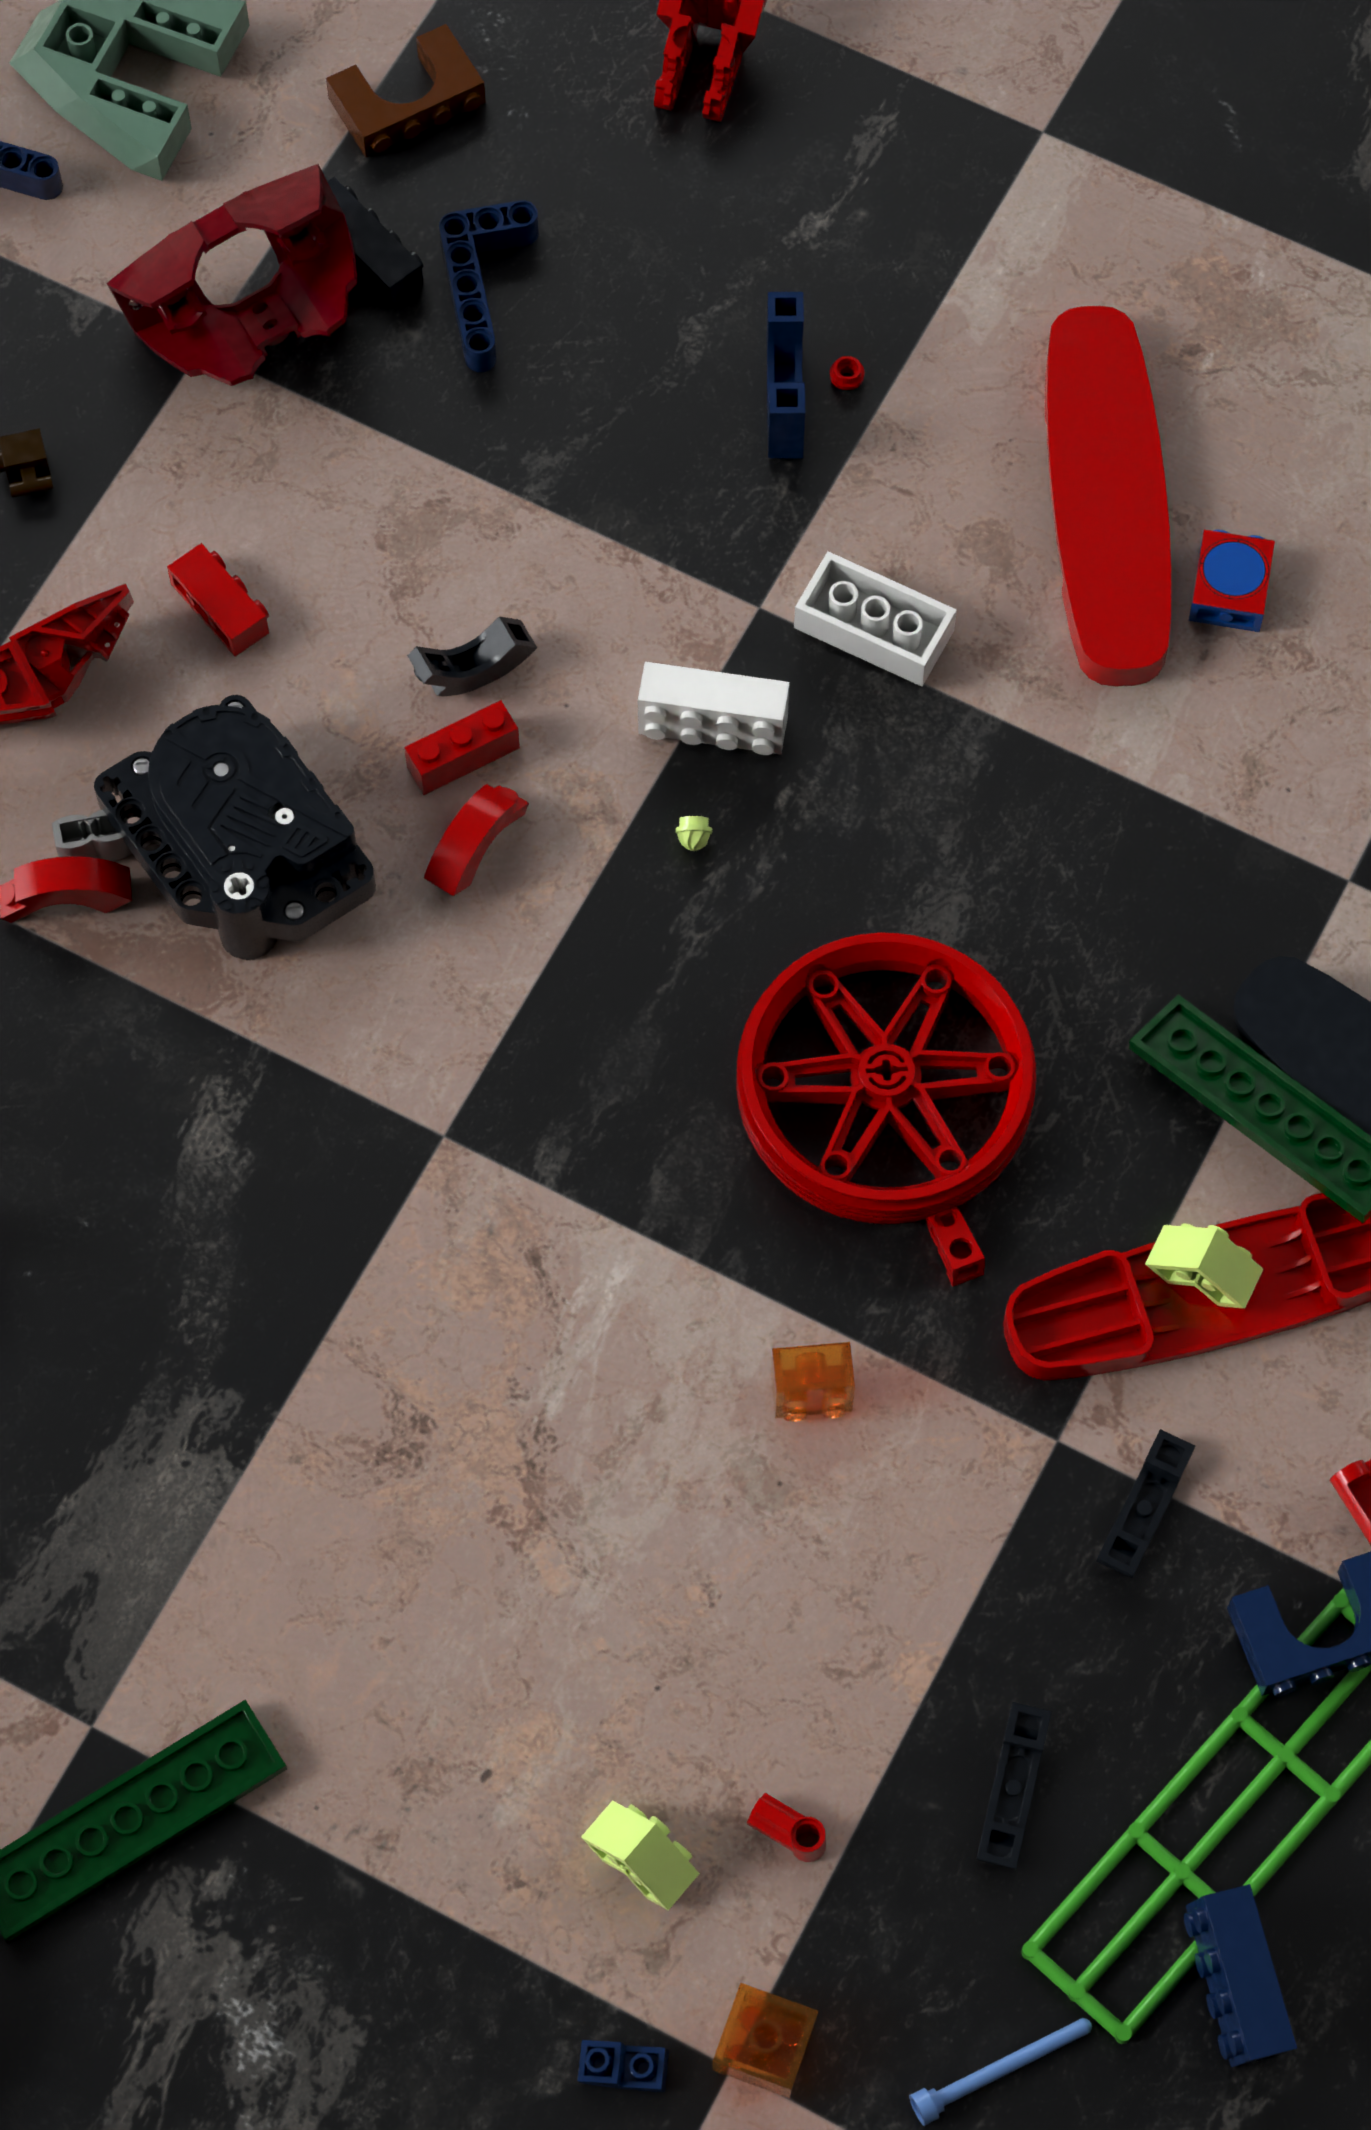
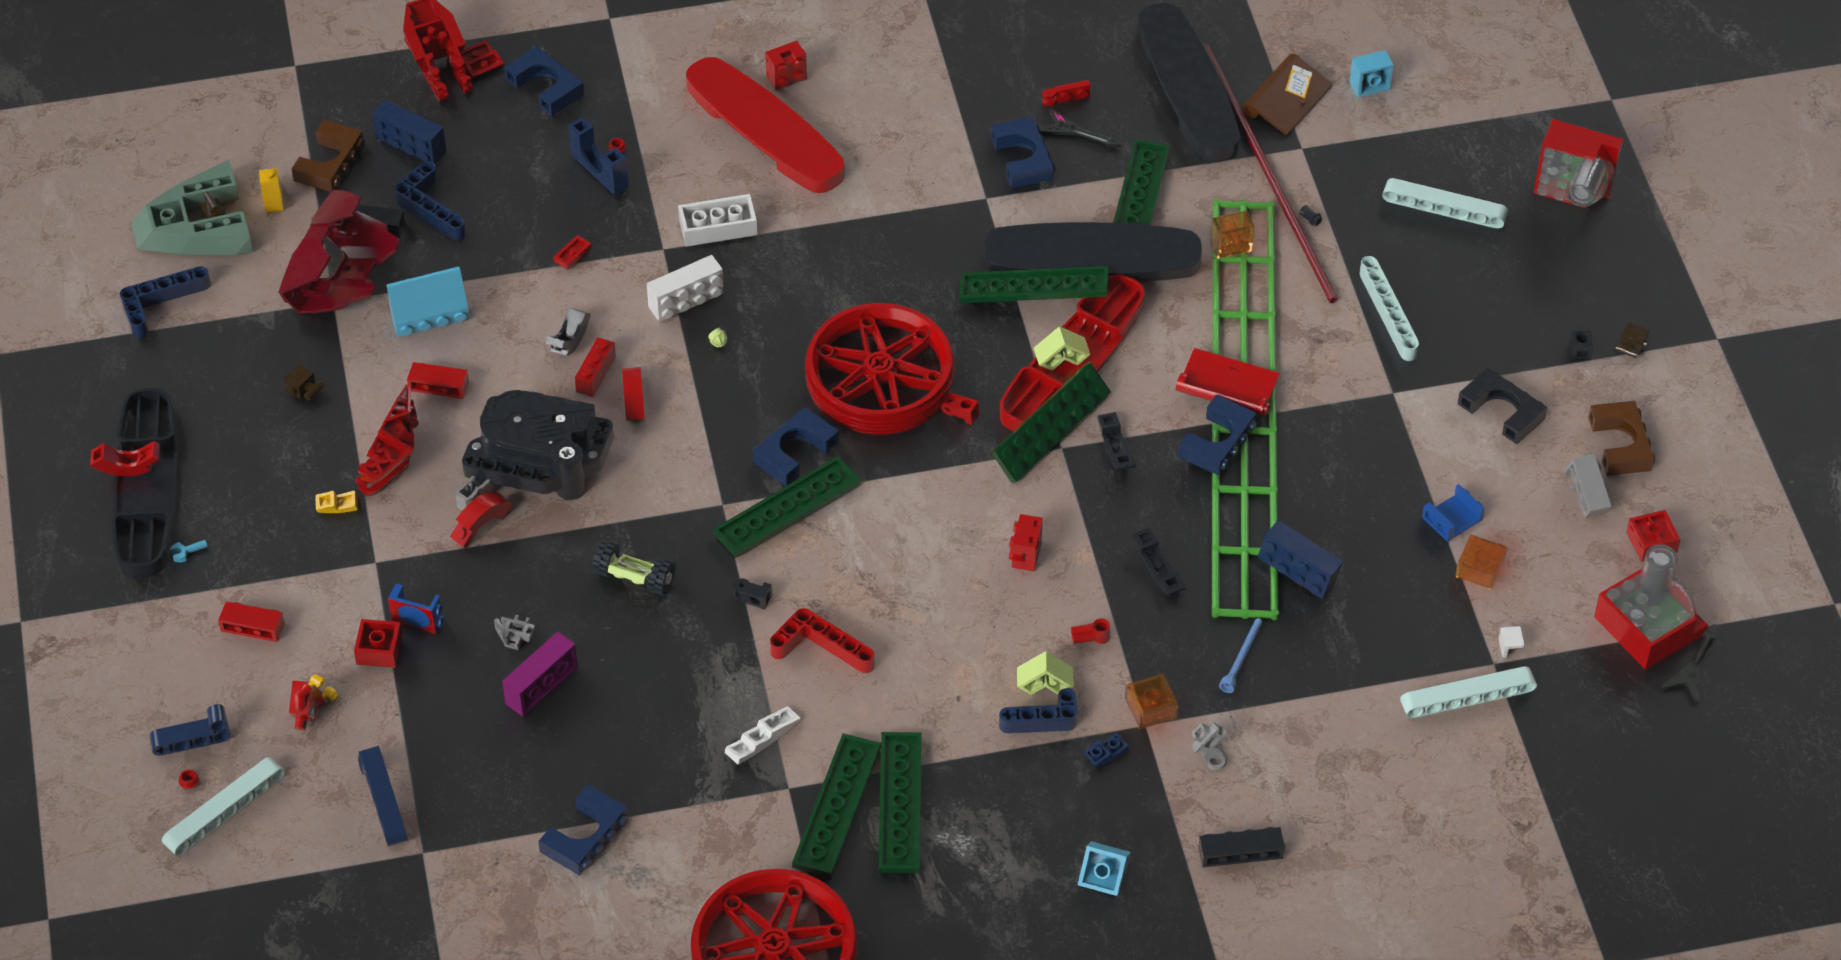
camera: 40 degrees left, 15 degrees down
clear orange brick [771,1342,855,1422] -> none
panel [1188,529,1275,632] -> none
none -> dark brown brick [200,192,226,219]
none -> yellow slope [259,168,284,213]
none -> dark blue brick [372,100,447,164]
none -> medium azure slope [387,267,470,337]
none -> red slope [461,39,504,78]
none -> dark blue arch [504,46,584,116]
none -> red plate [554,235,592,270]
none -> plate [592,539,676,595]
none -> dark green plate [713,456,861,558]
none -> white slope [725,706,801,764]
none -> black leg [733,578,772,610]
none -> dark blue arch [753,407,839,486]
none -> red piece [765,40,807,90]
none -> red beam [770,608,875,673]
none -> dark green plate [878,732,922,873]
none -> dark green plate [991,362,1111,483]
none -> dark blue beam [999,688,1077,733]
none -> red piece [1009,514,1043,571]

